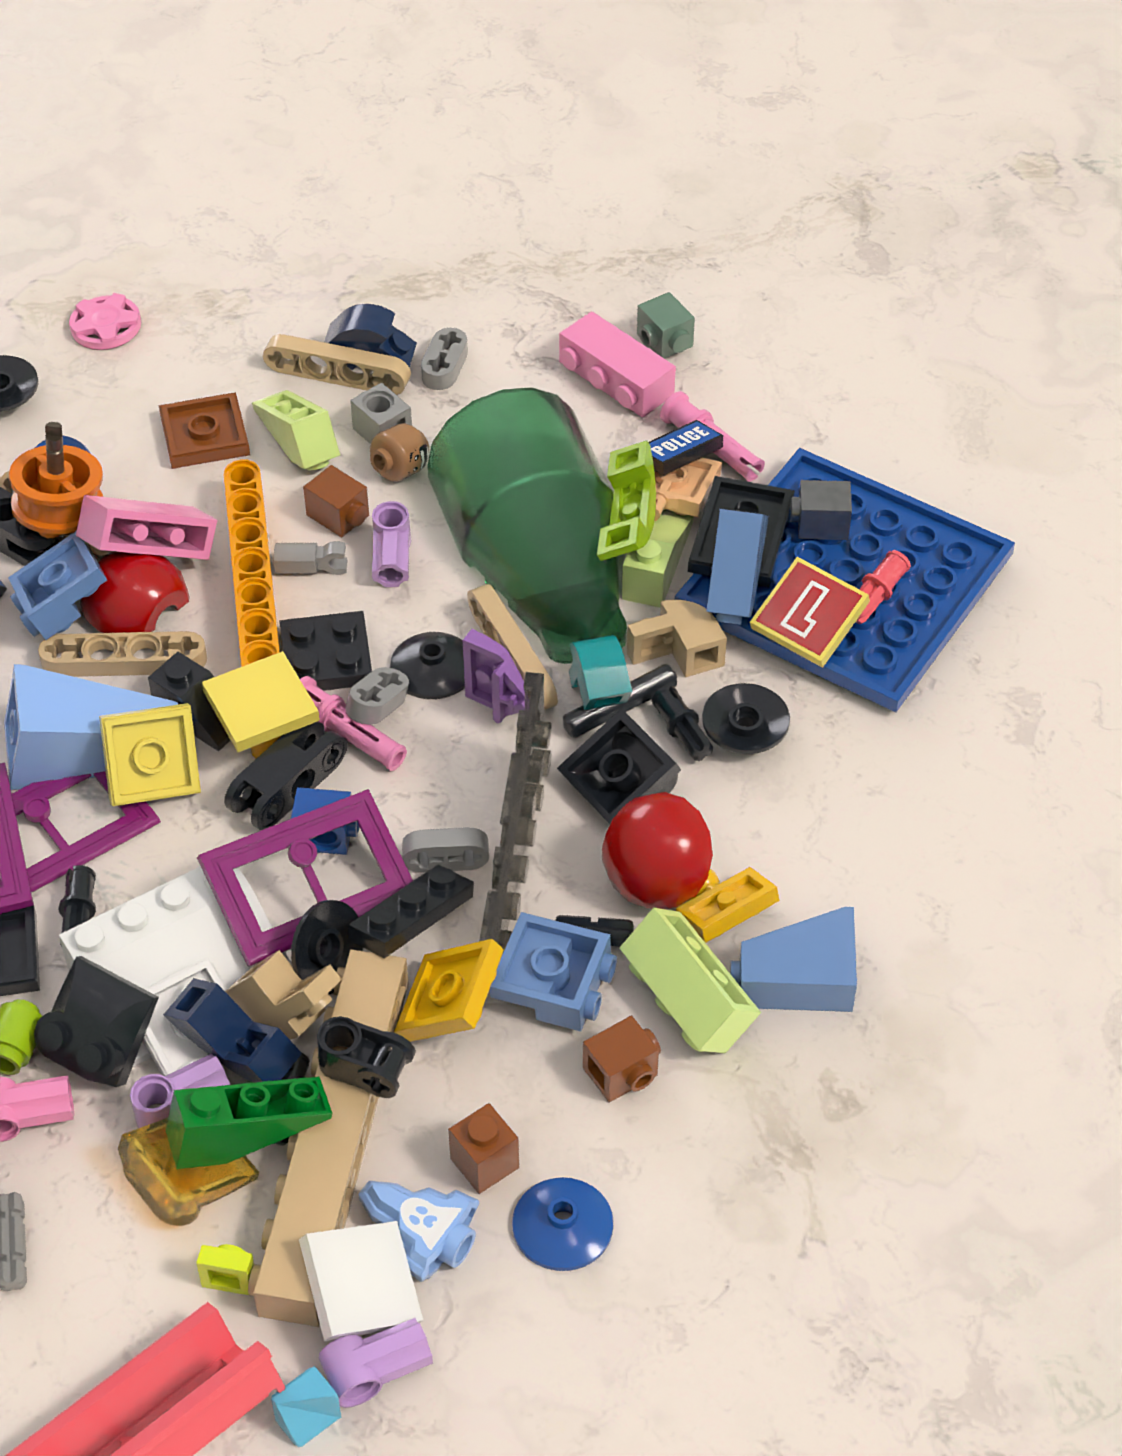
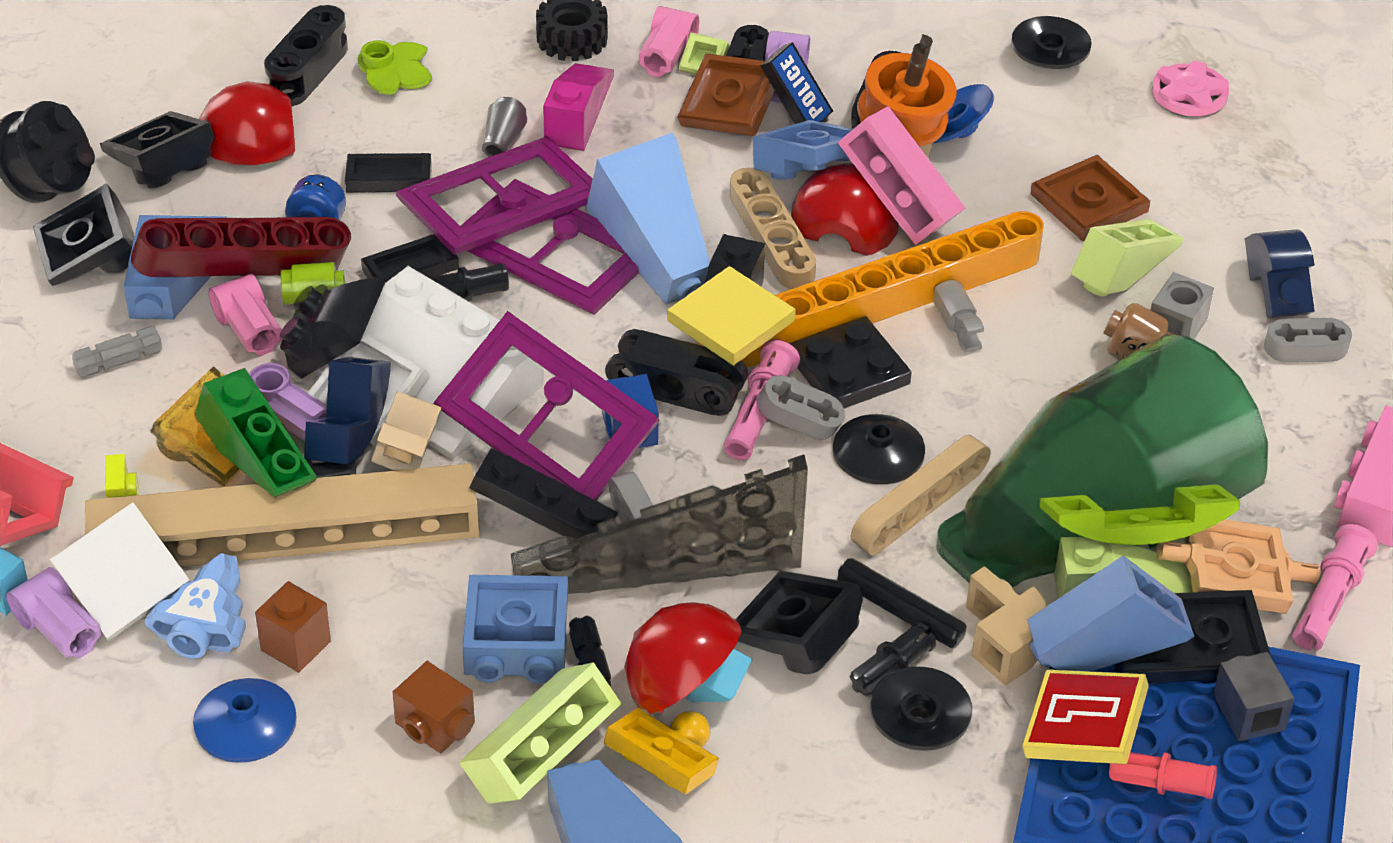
camera: 70 degrees right, 5 degrees down
light yellow tile [99,703,201,806] -> none
tan beam [262,334,411,395] -> none
black dish [291,900,364,994] -> none
dark orange brick [303,465,369,538] -> none
black piece [317,1016,416,1098] -> none
lavender piece [372,501,411,587] -> none
yellow plate [394,939,504,1042] -> none
medium lavender slope [463,629,534,723] -> none
teal brick [569,635,632,710] -> none
tile [648,420,723,476] -> none

